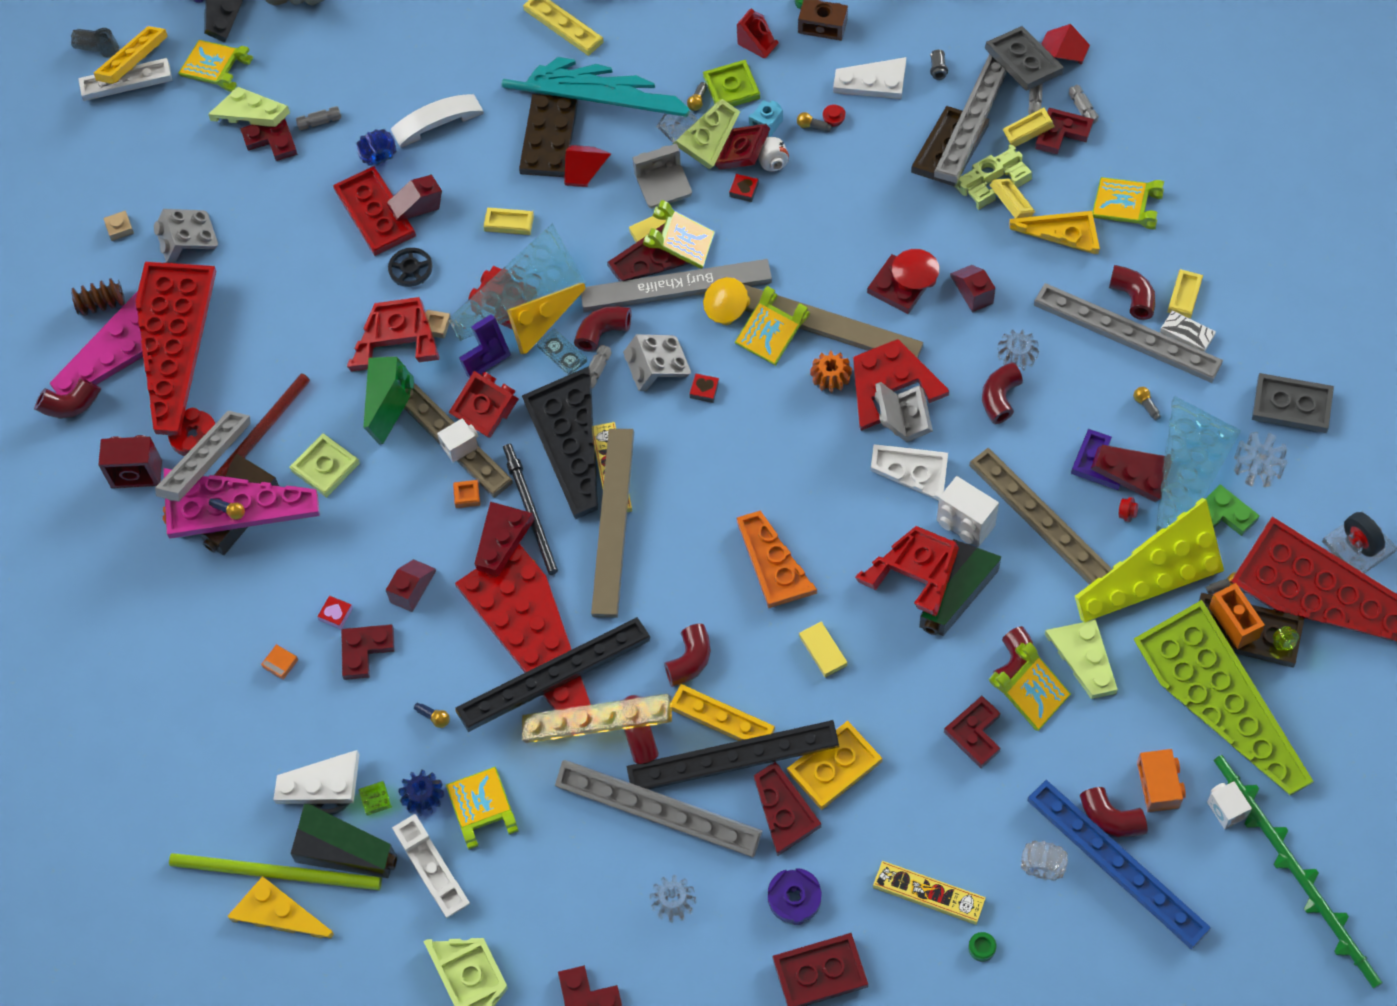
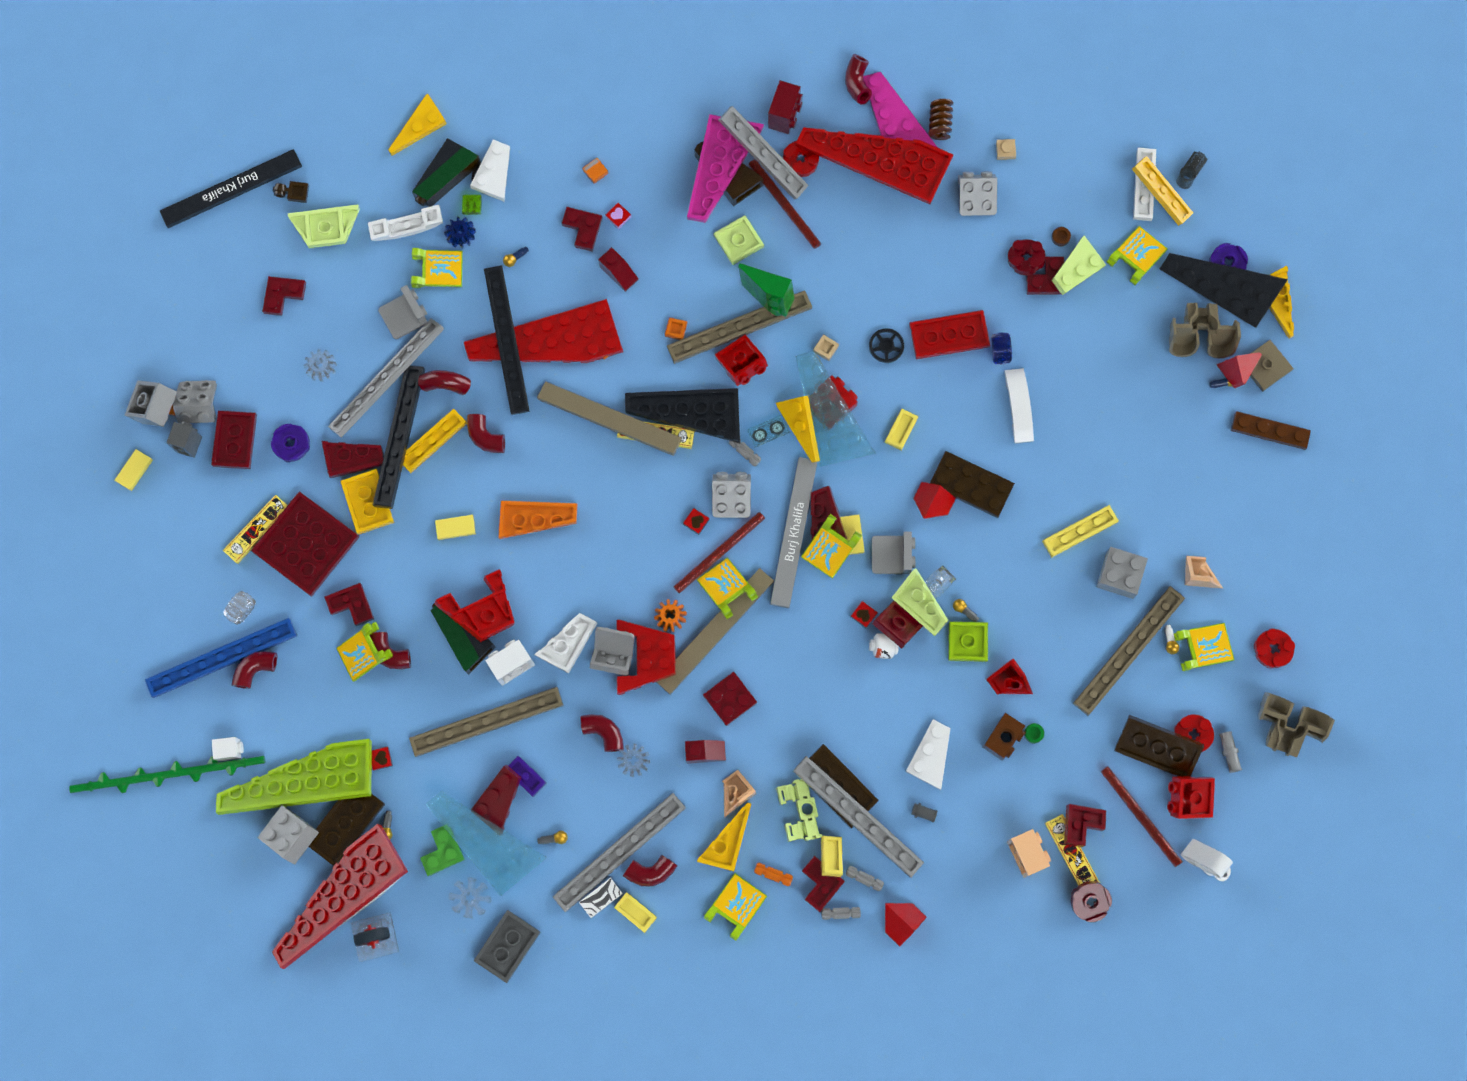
camera: 110 degrees right, 15 degrees up
lime piece [169,853,382,891] -> none
piece [209,498,245,520] -> none
light grey axle [296,106,341,130] -> none
red wing [347,297,439,372] -> none
dark red slope [387,174,442,221] -> none
white brick [437,418,479,463] -> none
dark purple plate [459,314,511,378] -> none
dark red wing [474,501,535,576] -> none
teal animal [501,57,690,117] -> none
black bar [503,444,558,575] -> none
clear yellow plate [522,694,672,743] -> none
dark red cylinder [574,306,632,352] -> none
yellow dish [703,277,750,325] -> none
medium azure brick [749,100,783,137] -> none
piece [797,112,832,132] -> none
red plate [822,104,846,127] -> none
red dish [892,249,939,290] -> none
green tile [968,932,996,962] -> none
dark grey plate [985,26,1064,91] -> none
light yellow tile [989,179,1035,218] -> none
yellowish green wing [1045,620,1118,699] -> none
neon yellow wing [1075,498,1224,622] -> none
red plate [1118,497,1138,522] -> none
orange brick [1137,749,1186,812] -> none
orange brick [1209,583,1265,649] -> none
clear neon green plate [1273,626,1299,650] -> none
none -> dark red plate [251,491,359,597]
none -> light grey brick [257,806,319,865]
none -> tile [372,747,393,771]
none -> light grey bracket [378,285,427,339]
none -> clear red piece [673,512,765,594]
none -> light nougat slope [722,770,756,818]
none -> orange axle [754,862,793,886]
none -> dark red plate [1008,239,1045,275]
none -> reddish brown tile [1052,227,1071,247]

